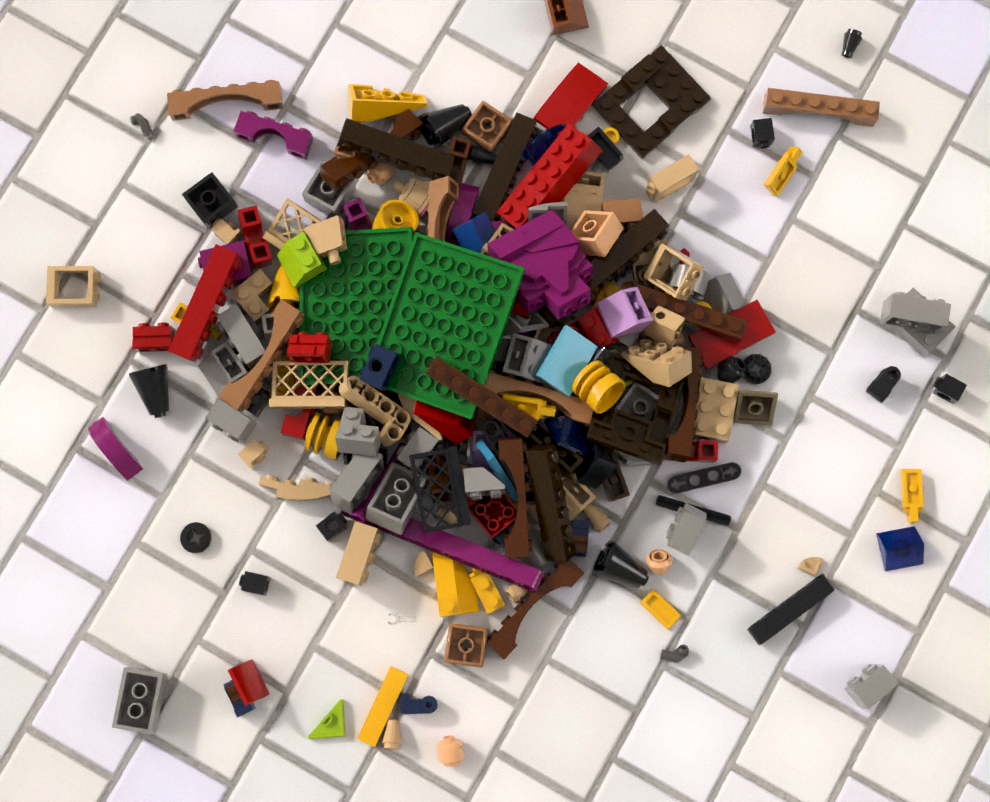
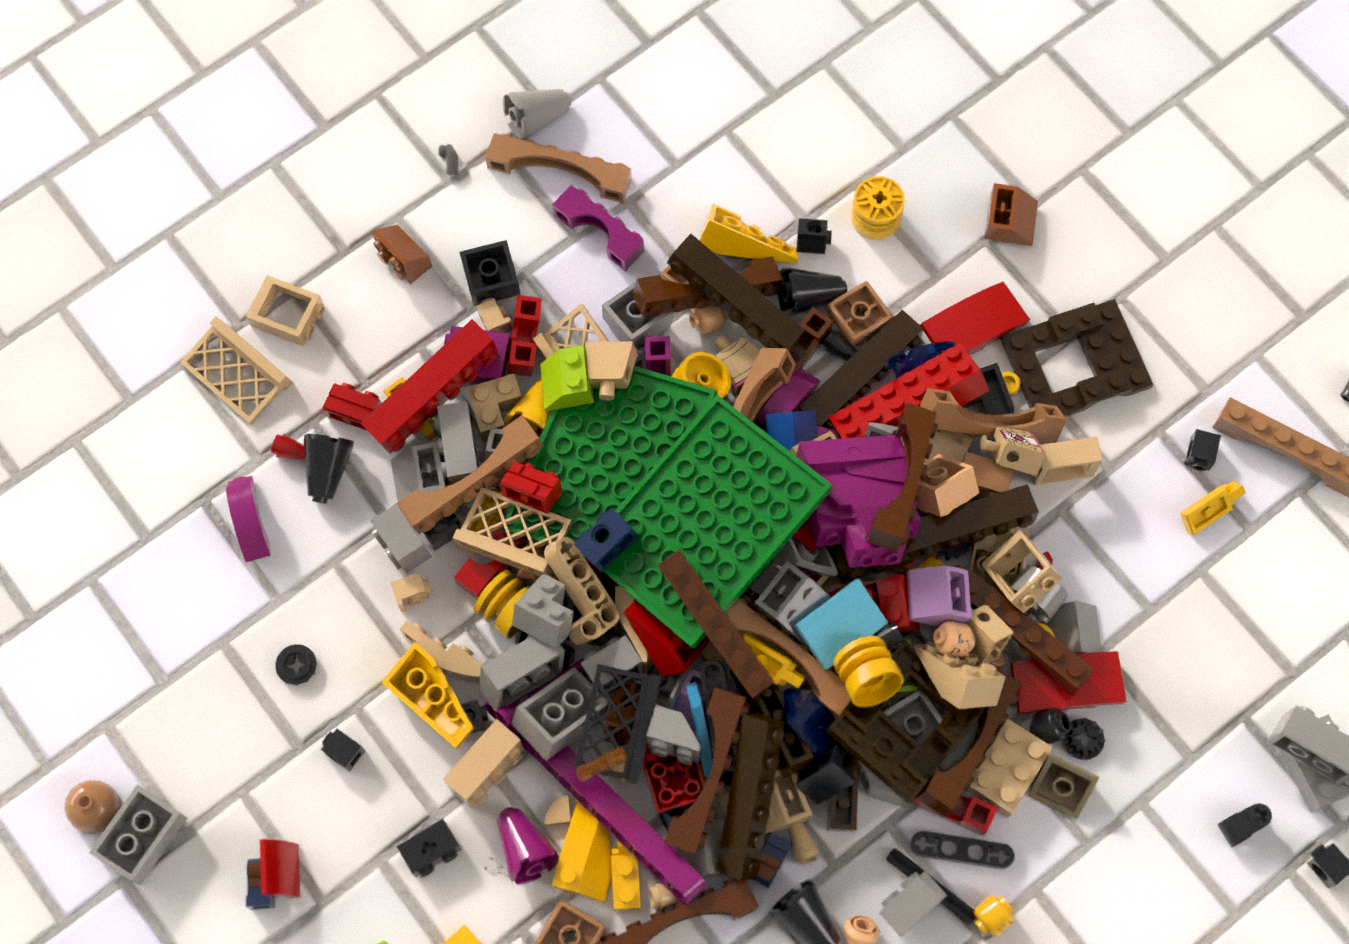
camera: 25 degrees right, 10 degrees down
none -> medium nougat cylinder [64,780,121,834]
none -> tan fence [180,316,293,425]
none -> red cone [271,434,305,461]
none -> dark orange slope [372,225,432,285]
none -> yellow wedge [381,642,474,748]
none -> black brick [396,819,462,878]
none -> magenta cone [497,807,559,885]
none -> light grey cone [503,89,571,139]
none -> clear orange axle [575,747,627,782]
none -> black brick [796,218,832,254]
none -> yellow wheel [851,176,905,240]
none -> reddish brown arch [866,403,938,552]
none -> medium nougat arch [919,388,1067,445]
none -> light nougat head [934,621,975,657]
none -> yellow head [974,895,1015,936]
none -> tan torso [980,427,1046,476]

